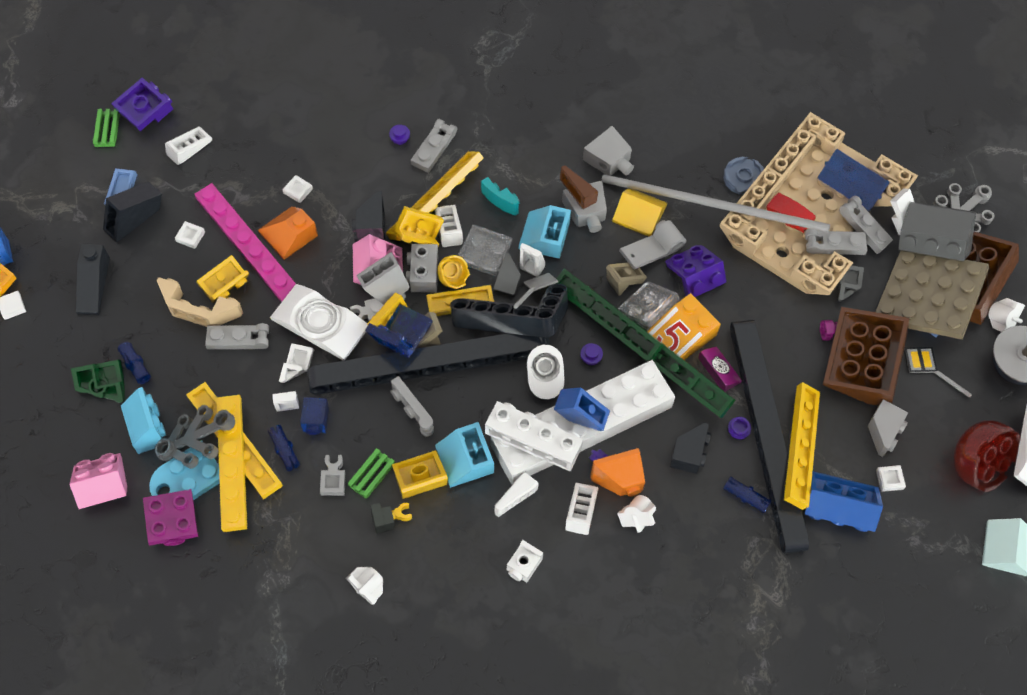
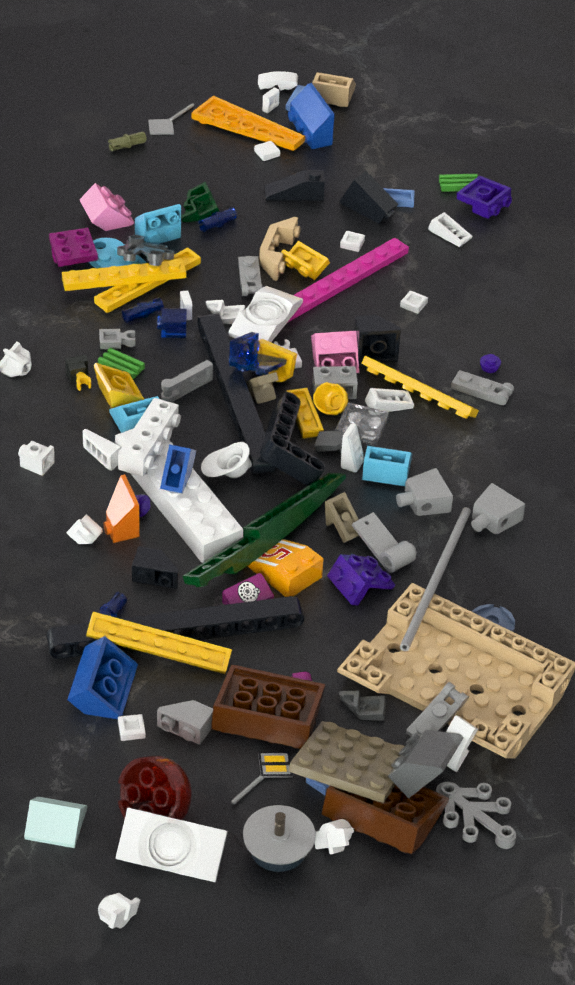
camera: 85 degrees right, 20 degrees down
orange slope [258,207,318,260] -> none
light grey torso [356,252,409,305] -> none
yellow bracket [394,206,444,246] -> none
teal slope [481,177,520,215] -> none
light grey piece [514,273,558,309] -> none
reddish brown slope [560,165,598,209] -> none
white slope [565,483,599,535] -> none
dark purple plate [580,343,603,365] -> none
yellow slope [612,188,667,237] -> none
clear plate [618,281,680,328] -> none
dark purple plate [728,417,751,439] -> none
red slope [766,192,816,233] -> none
light grey plate [805,229,867,255] -> none
clear blue piece [817,149,890,212] -> none

